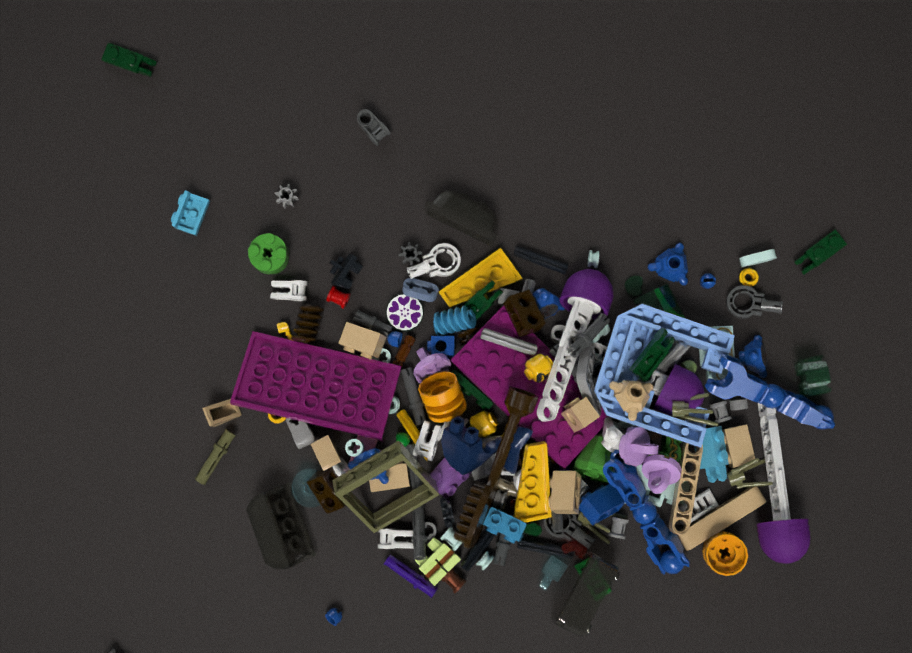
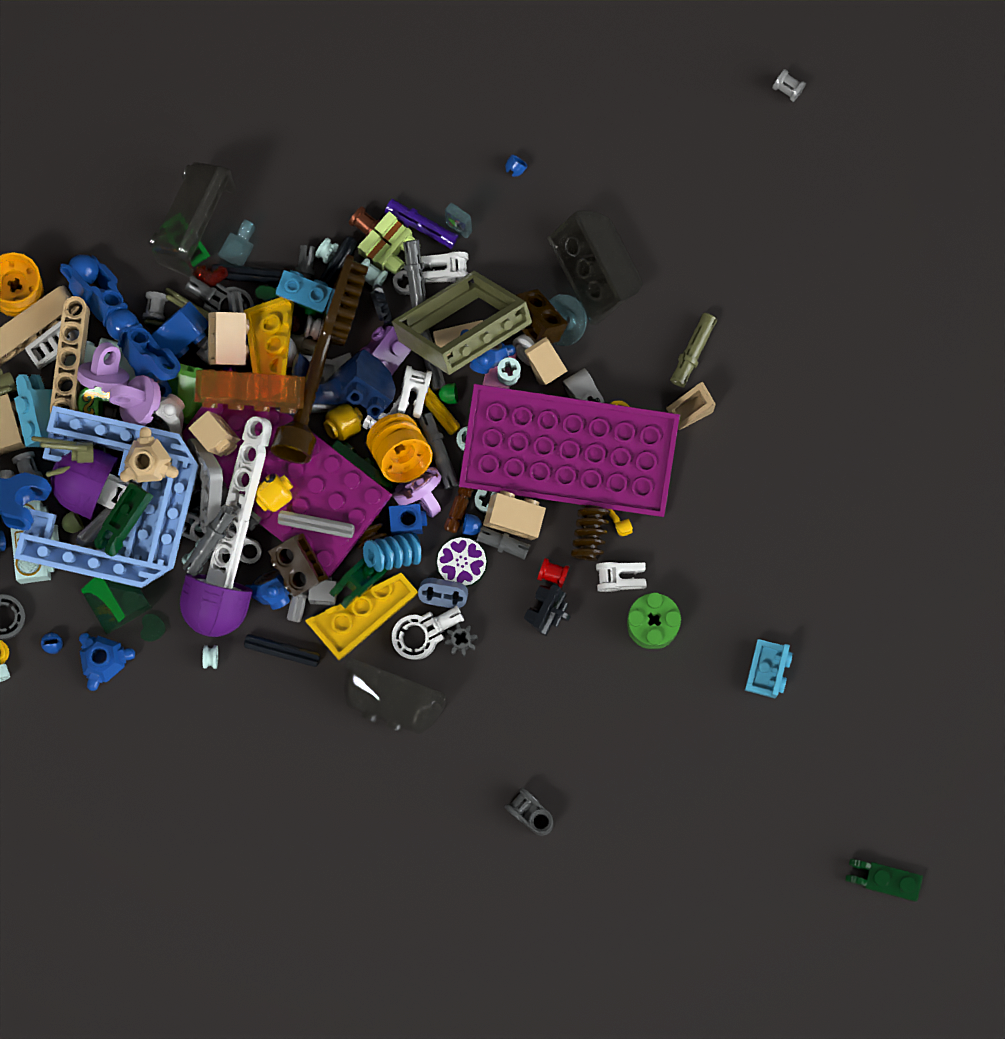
camera: 175 degrees right, 5 degrees down
light grey gear [275,184,299,209] -> none
none -> clear orange wedge [194,369,305,413]
none -> clear light blue tile [445,203,472,239]

